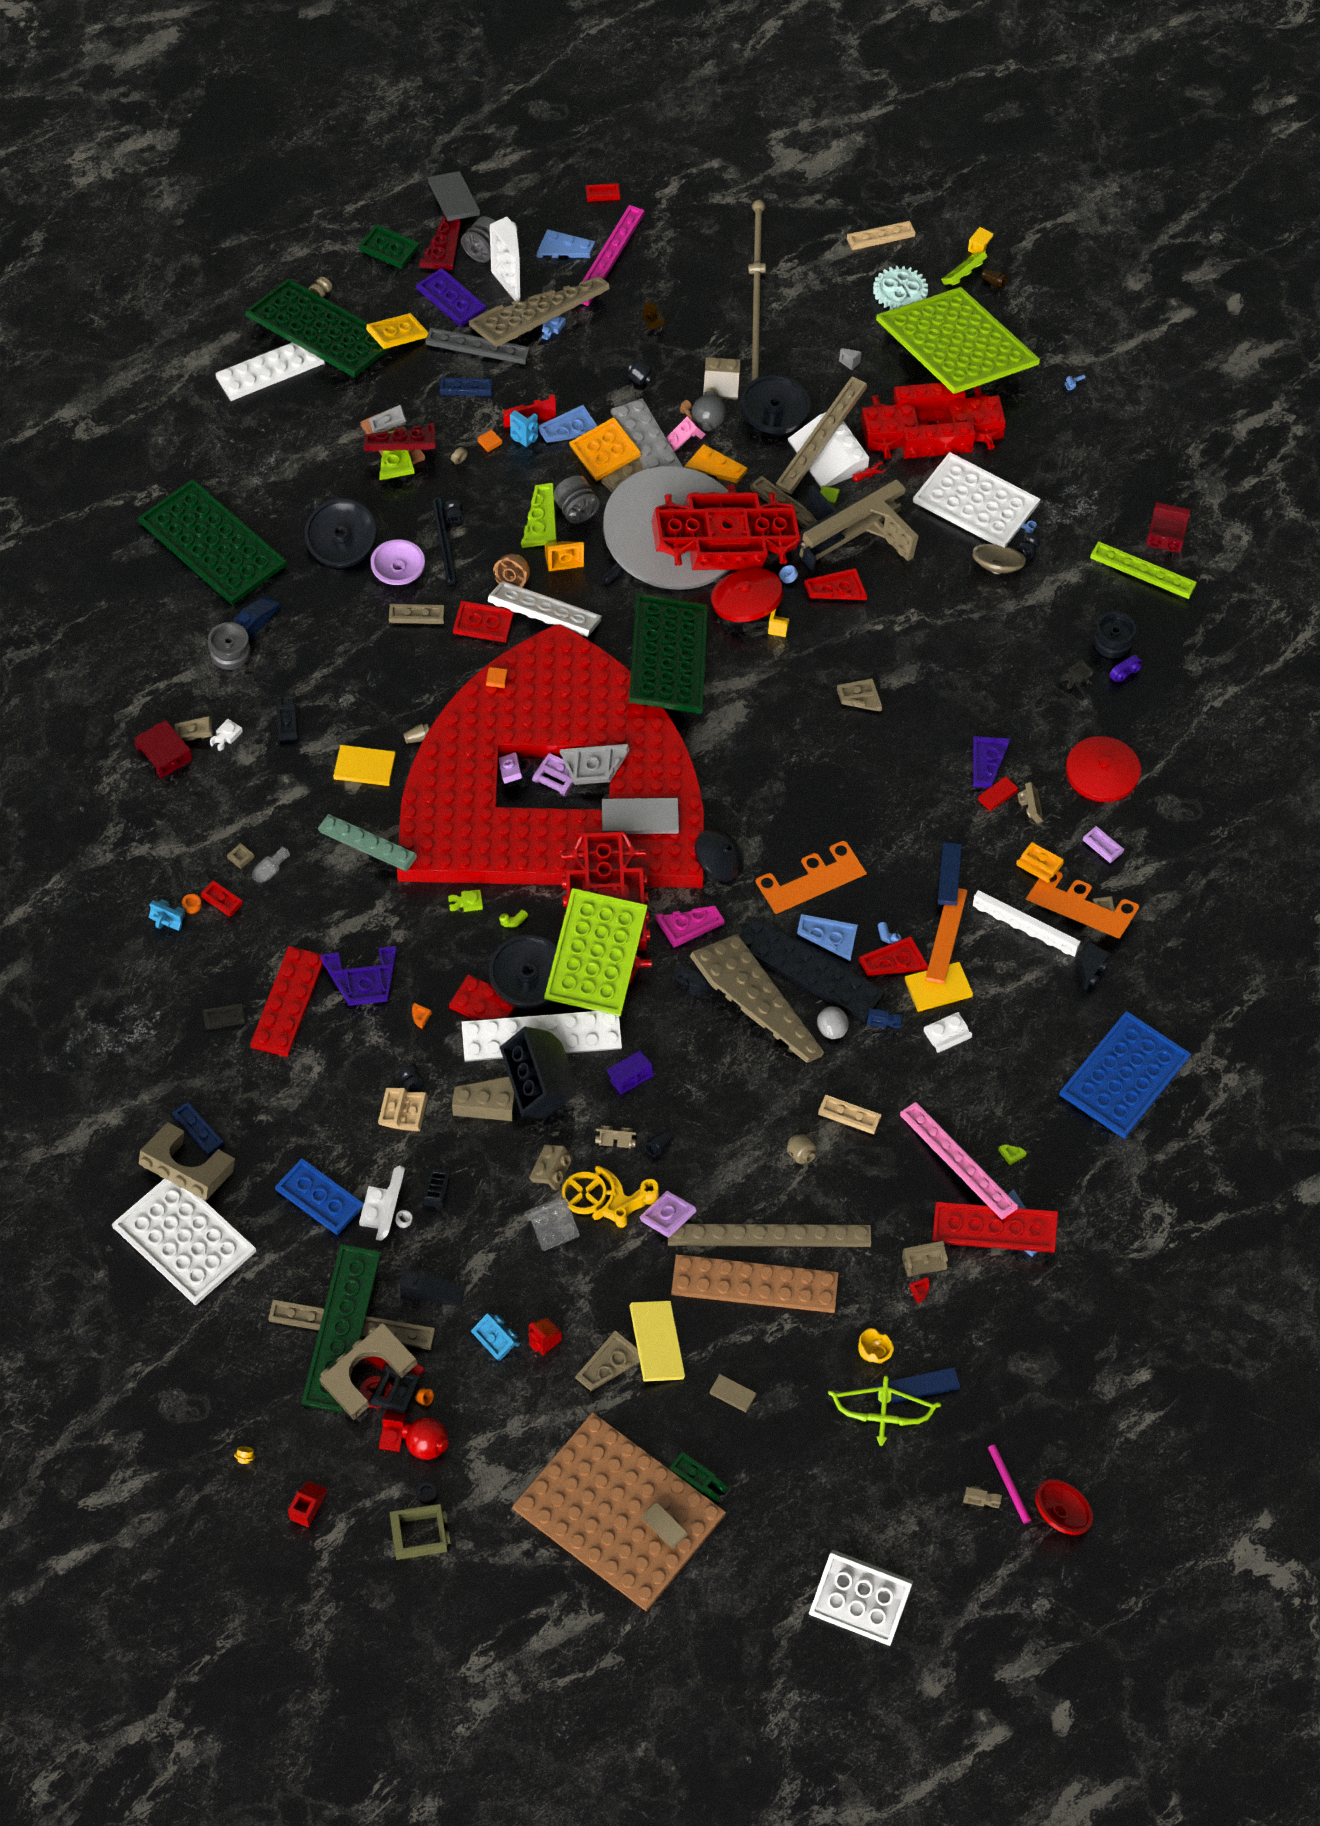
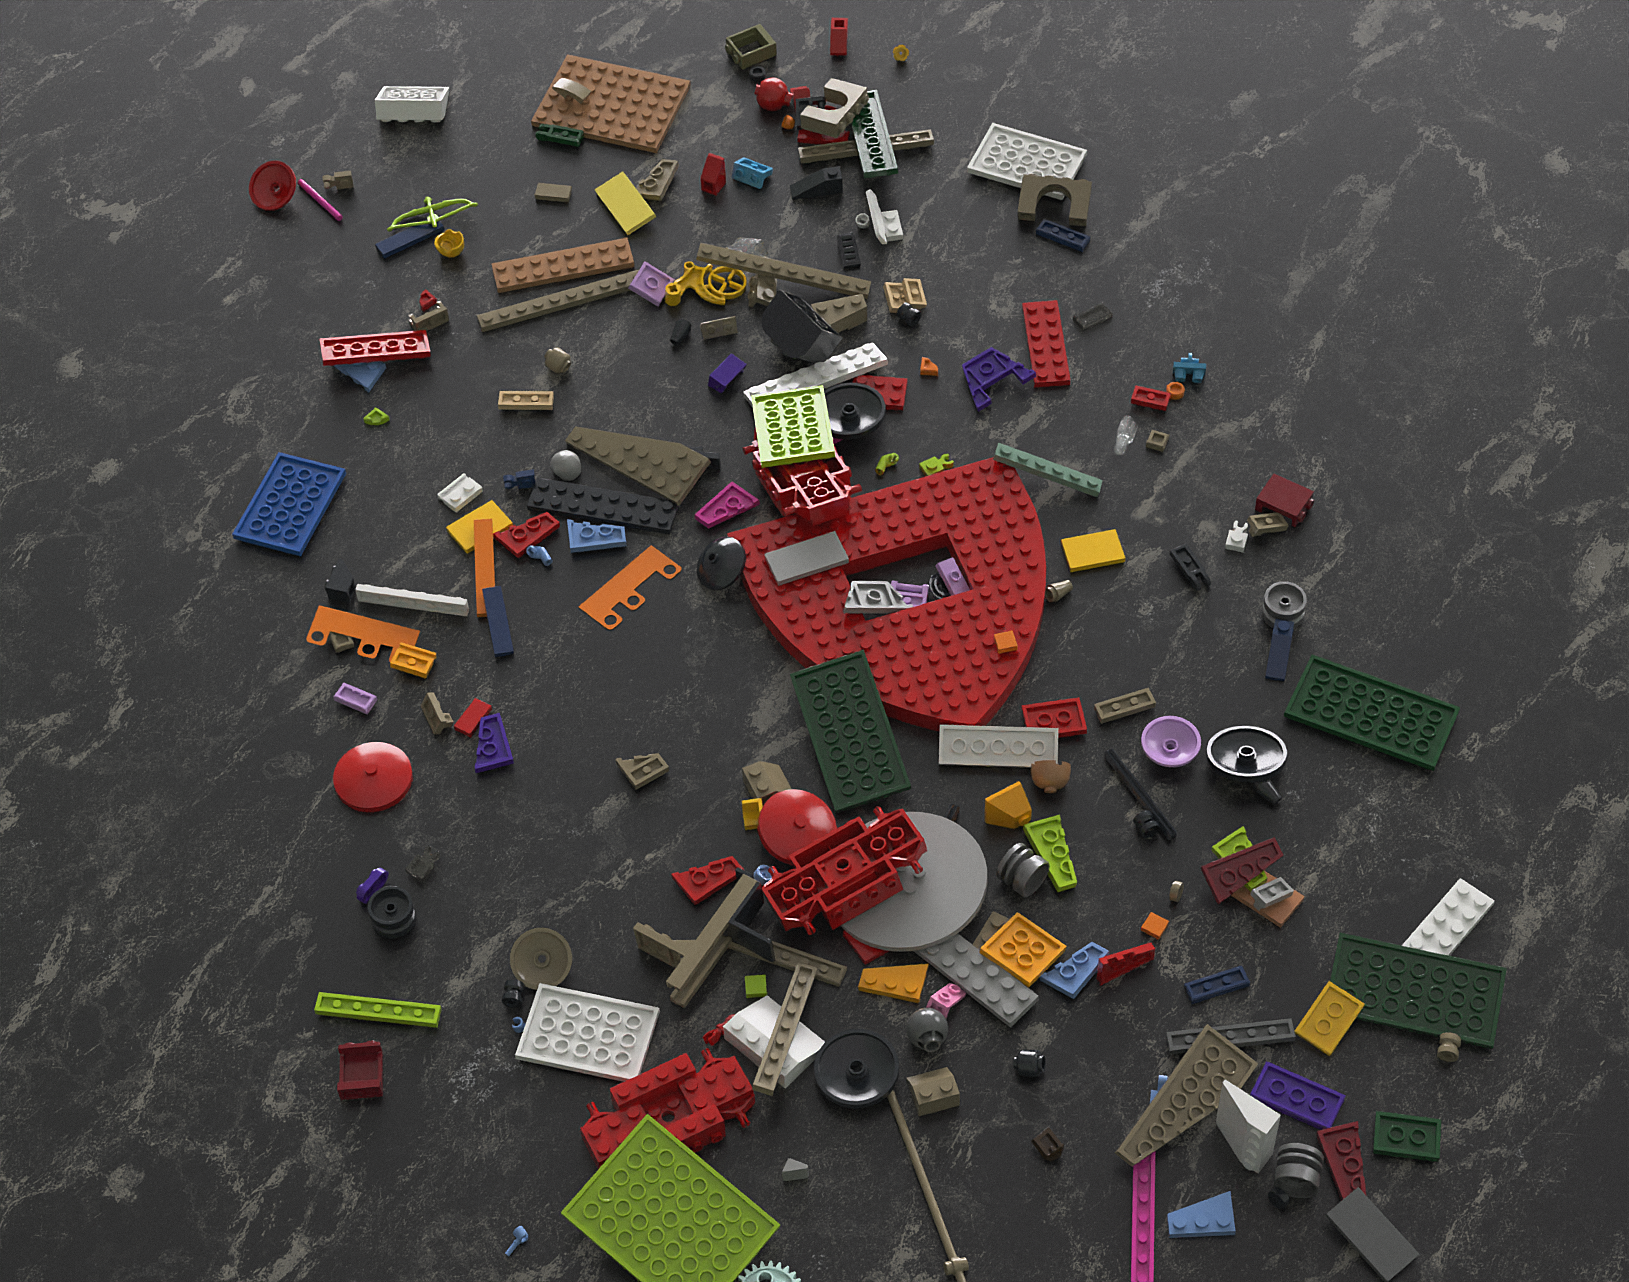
camera: 165 degrees right, 5 degrees down
blue plate [275,1158,363,1235] -> none
dark azure bracket [510,410,538,447] -> none
medium nougat hand [680,400,694,421] -> none
bright pink tile [900,1102,1018,1219] -> none
none -> dark tan plate [696,243,871,299]
none -> dark tan slope [742,761,792,806]

